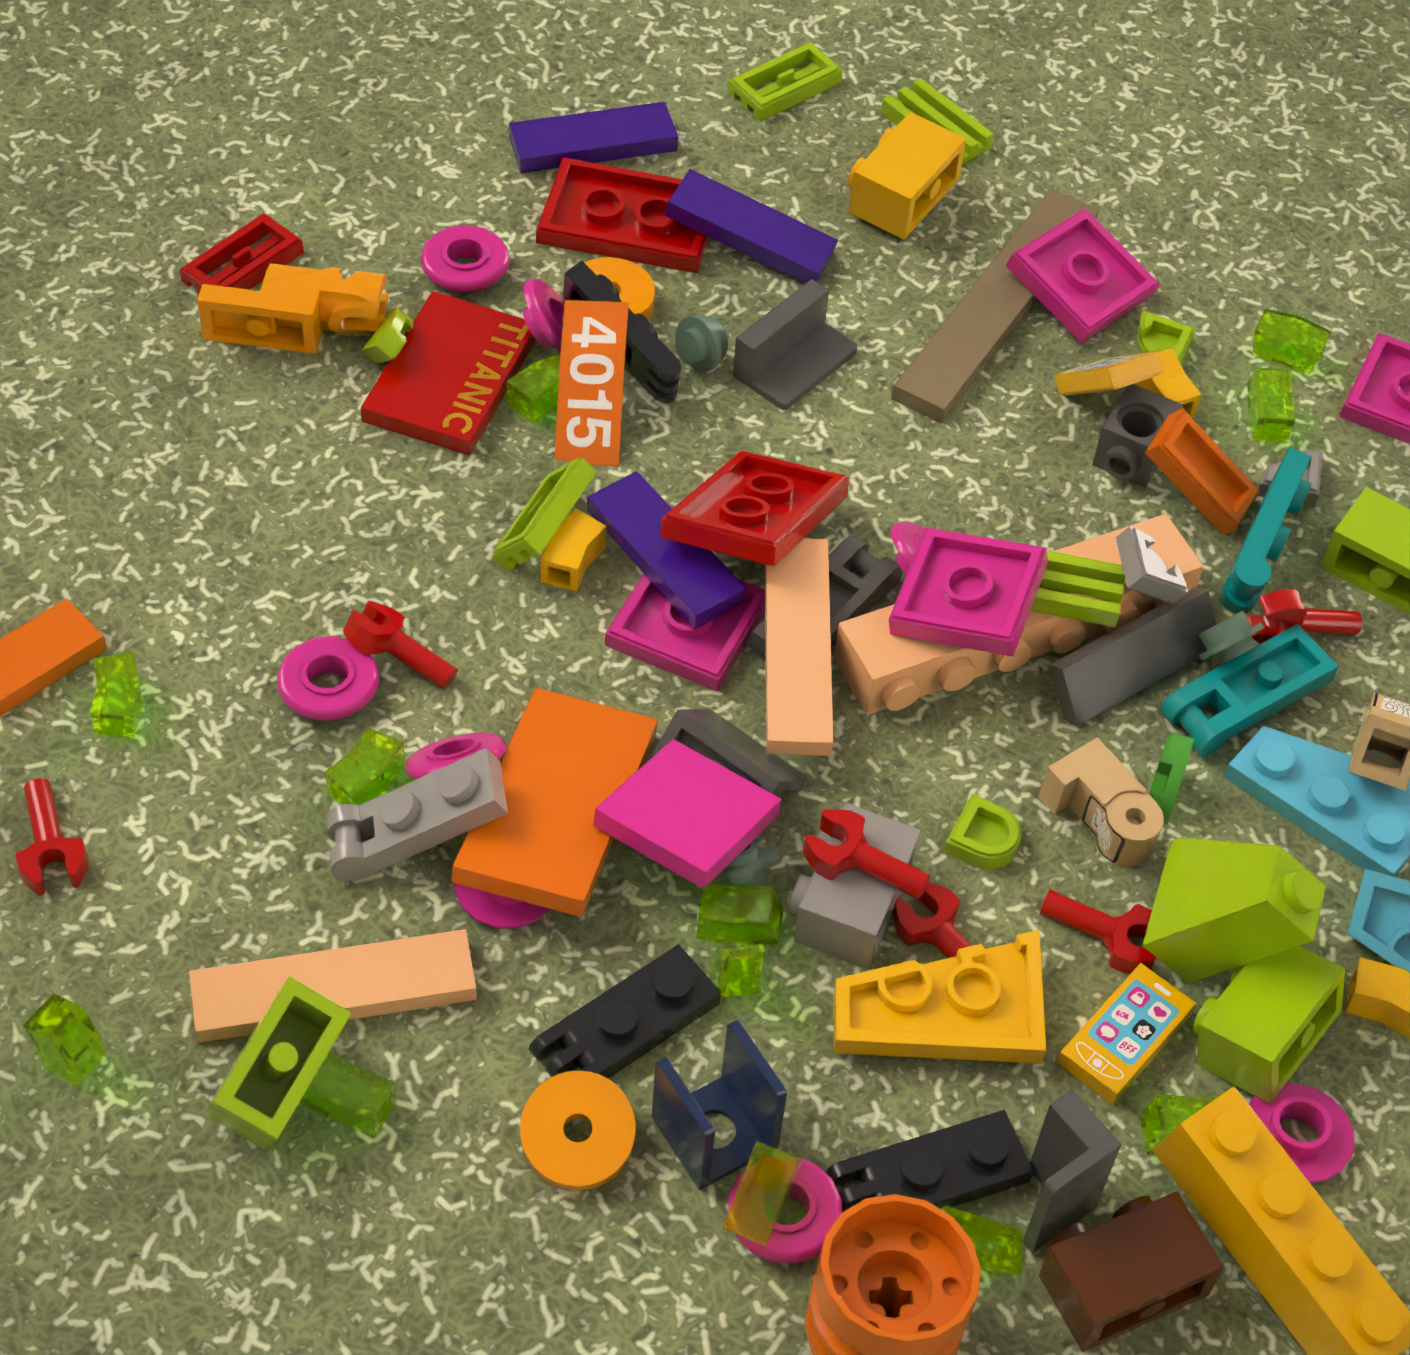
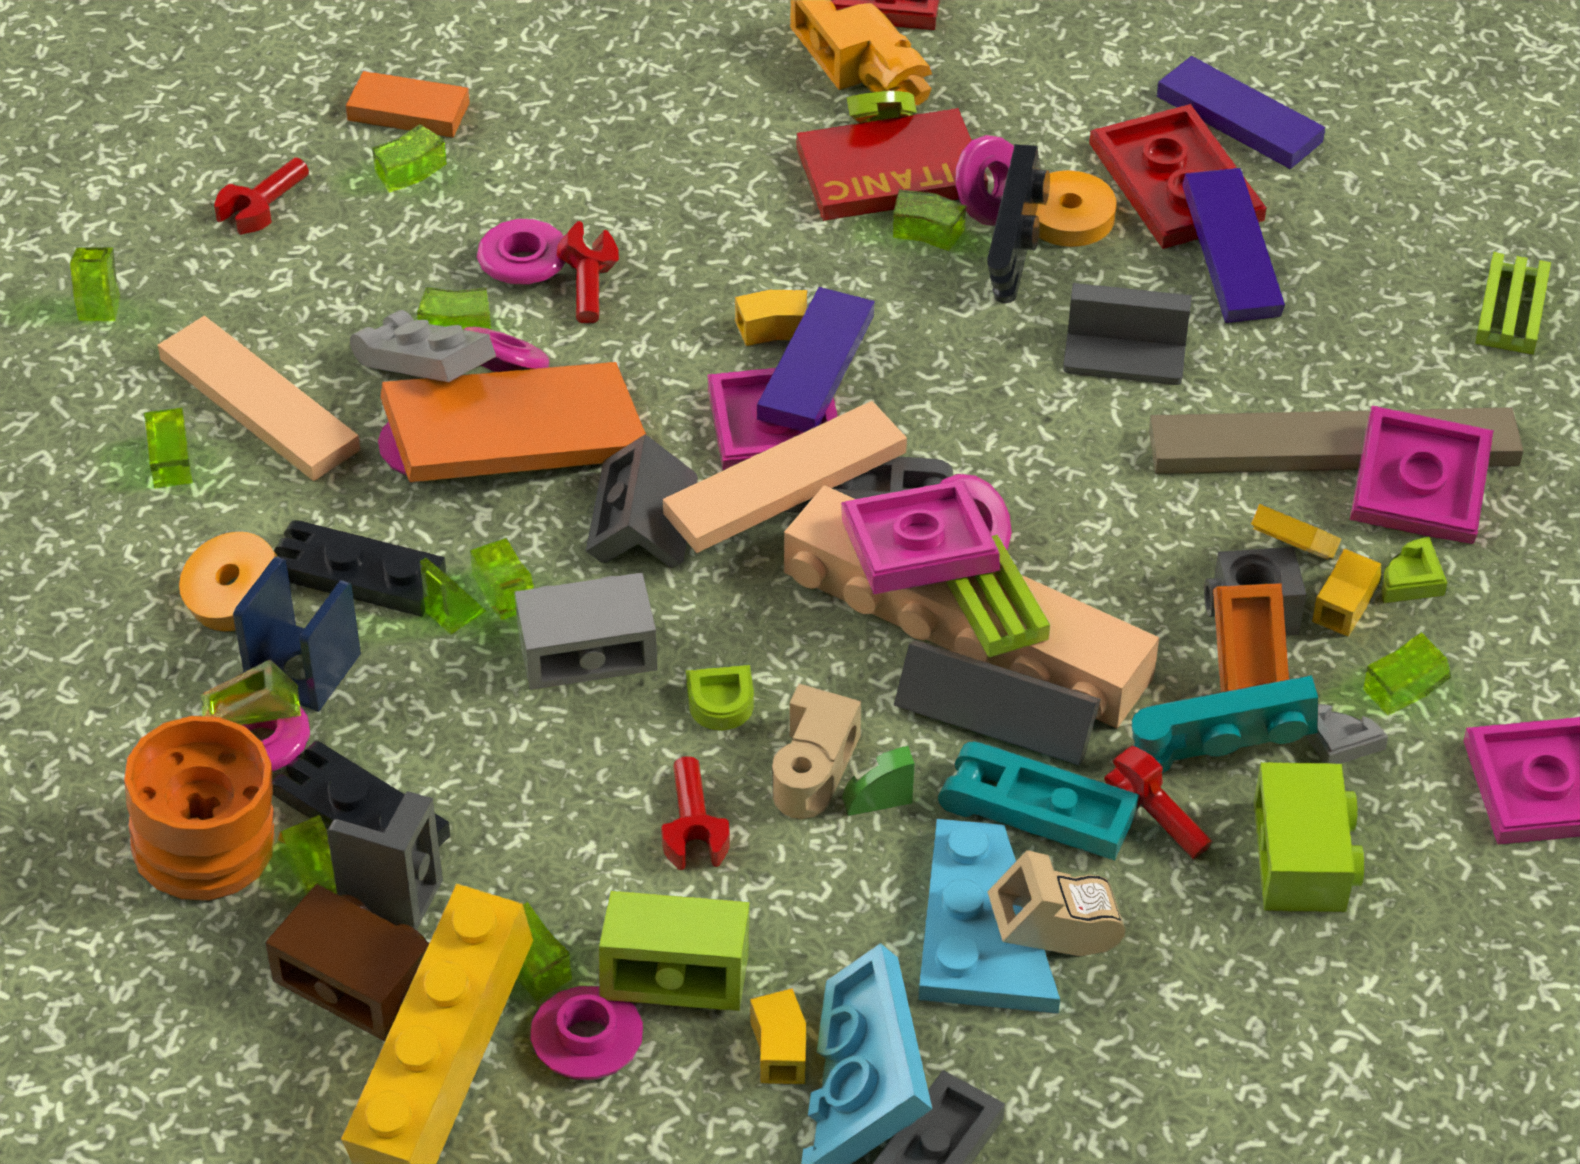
camera: 60 degrees right, 5 degrees down
lime brick [204,976,352,1150] -> none
dark pink piece [420,225,510,292] -> none
lime tile [492,457,597,571] -> none
orange sticker [554,300,629,466] -> none
dark pink tile [593,739,782,889] -> none
red tile [661,451,849,566] -> none
sand green plate [675,314,728,373] -> none
sand green plate [714,840,779,895] -> none
lime tile [728,42,843,122] -> none
red bar [803,809,930,899] -> none
yellow wing [834,930,1046,1064] -> none
yellow brick [847,112,967,240] -> none
red bar [893,882,972,958] -> none
tile [1057,963,1196,1105] -> none
light grey tile [1116,526,1189,604] -> none
lime slope [1142,837,1326,984] -> none
sand green plate [1198,611,1264,664] -> none
clear neon green piece [1253,308,1331,375] -> none

